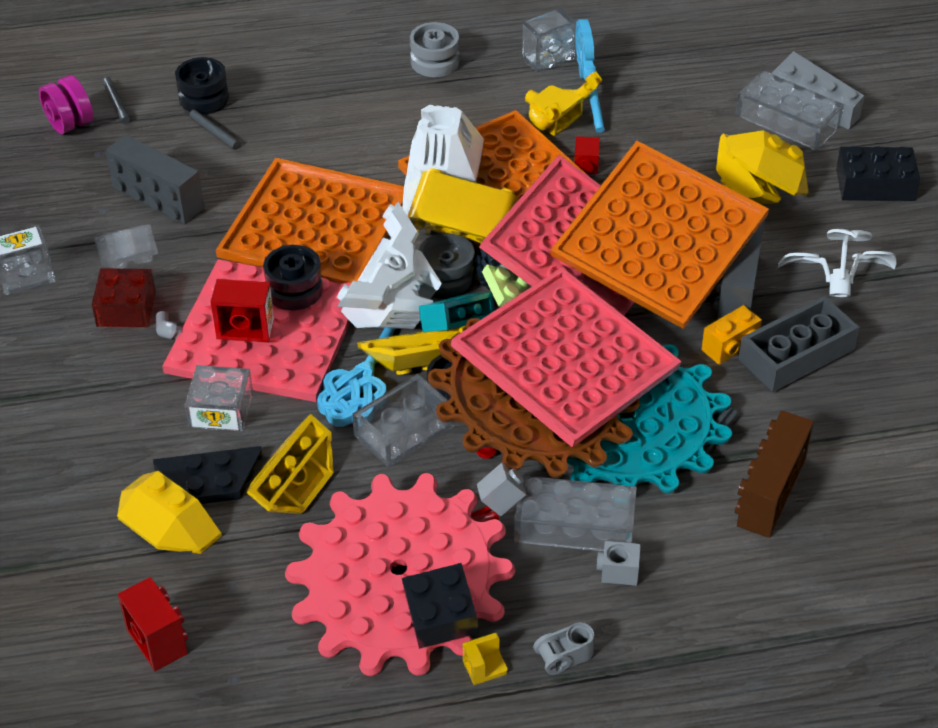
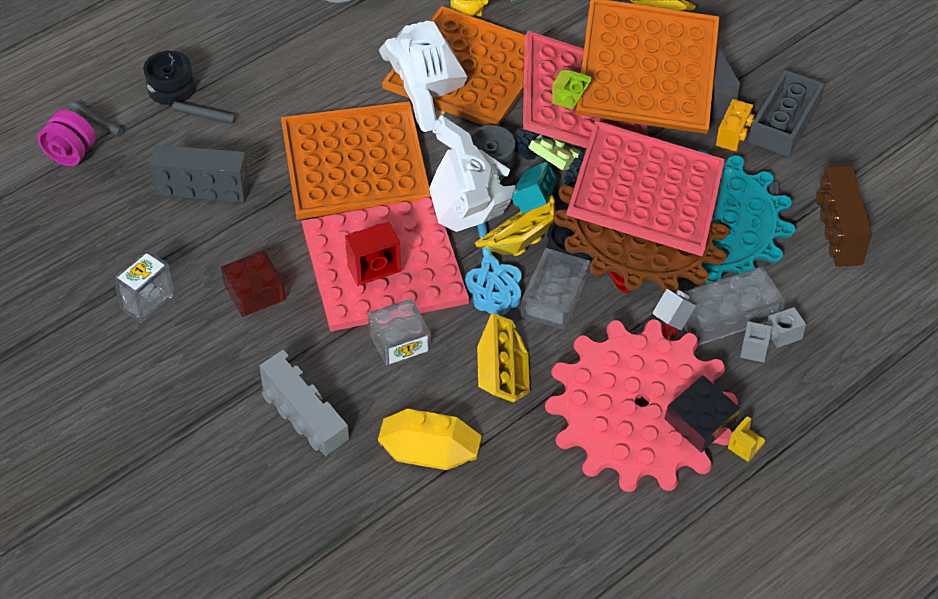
camera: 30 degrees left, 5 degrees up
clear brick [94,224,159,270] -> none
red brick [117,577,188,672] -> none
black wing [153,446,262,504] -> none
light grey arm [156,311,183,340] -> none
black wheel [263,244,323,310] -> none
yellow windscreen [408,168,519,246] -> none
light grey piece [533,622,594,675] -> none
red brick [574,136,600,174] -> none
white plant [778,229,897,297] -> none
none -> light grey wedge [259,350,349,456]
none -> lime slope [552,70,591,110]
none -> light grey brick [740,321,772,363]

